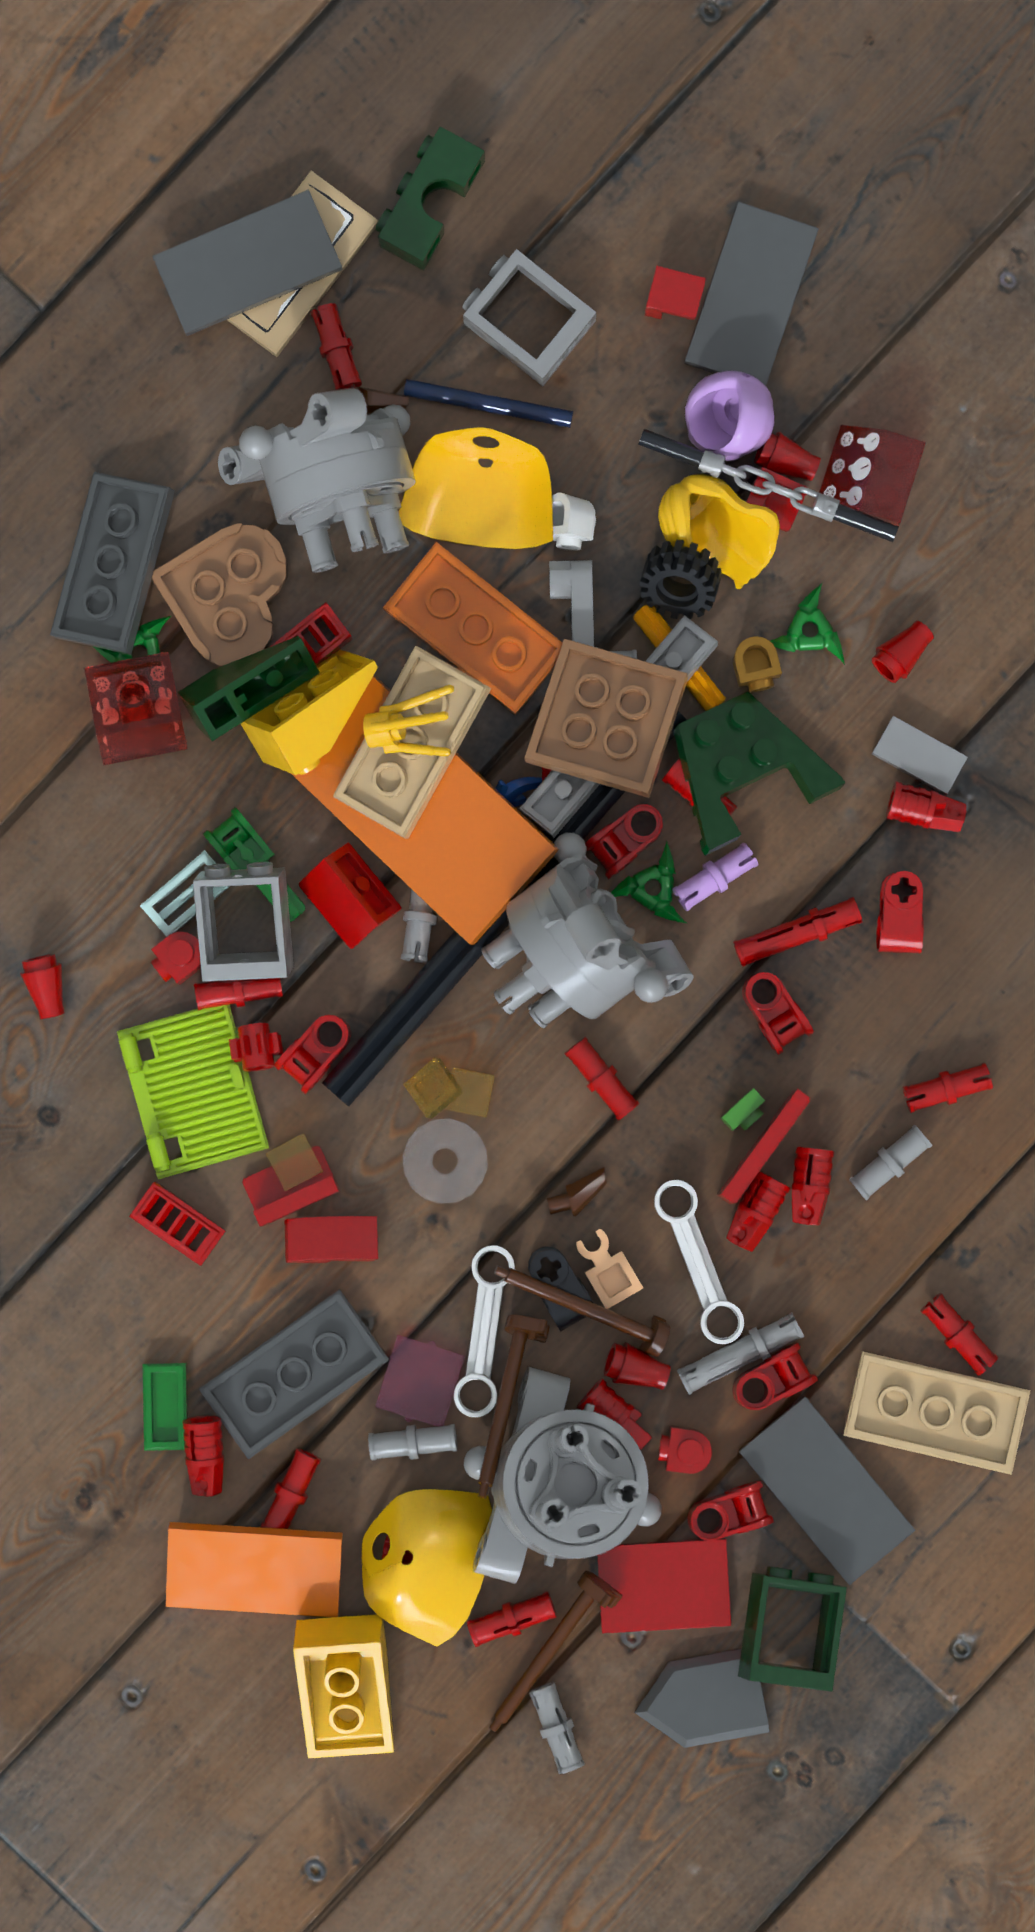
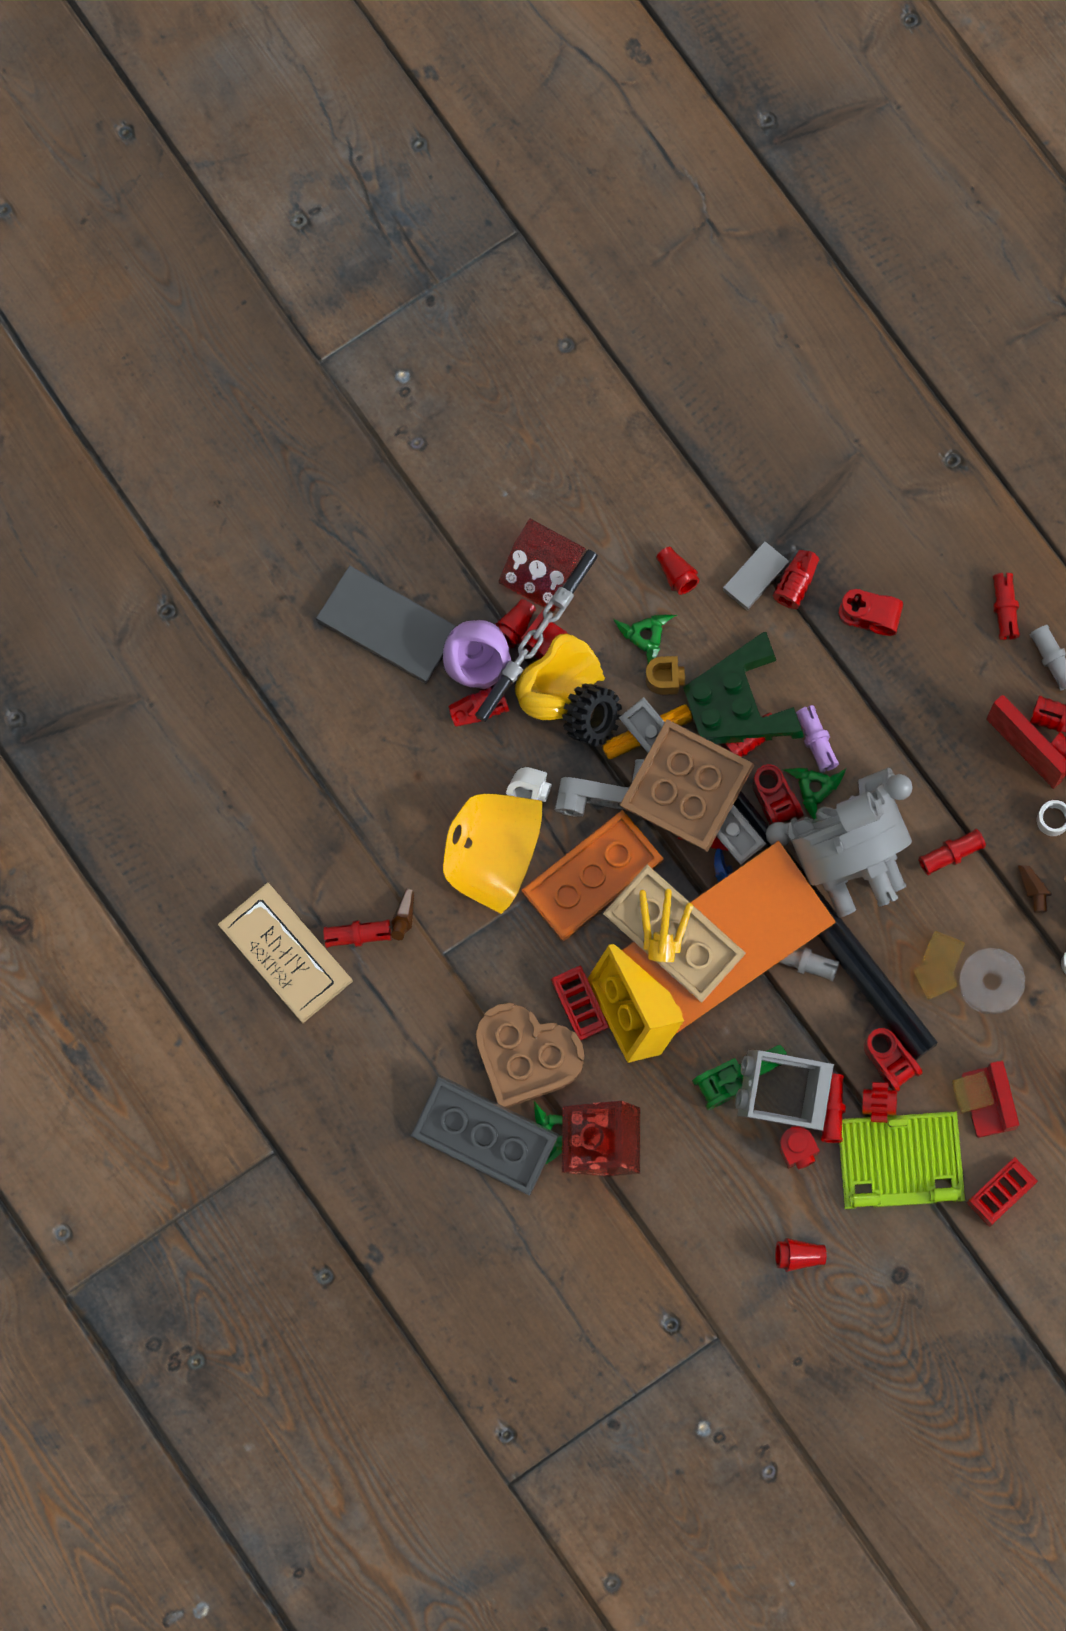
camera: 75 degrees left, 10 degrees down
light aqua tile [140,850,230,937] -> none
dark grey tile [152,189,343,336] -> none
dark green slope [177,636,320,741] -> none
light grey piece [218,388,416,573] -> none
red slope [284,1216,378,1263] -> none
red panel [299,842,402,949] -> none
dark green arch [376,126,485,271] -> none
dark blue bar [404,379,573,428] -> none
light grey window [462,249,596,386] -> none
red panel [645,266,706,320] -> none
bright green plate [720,1088,765,1131] -> none
red pin [733,897,863,967] -> none
red piece [742,972,814,1055] -> none
none -> red hinge [448,687,510,727]

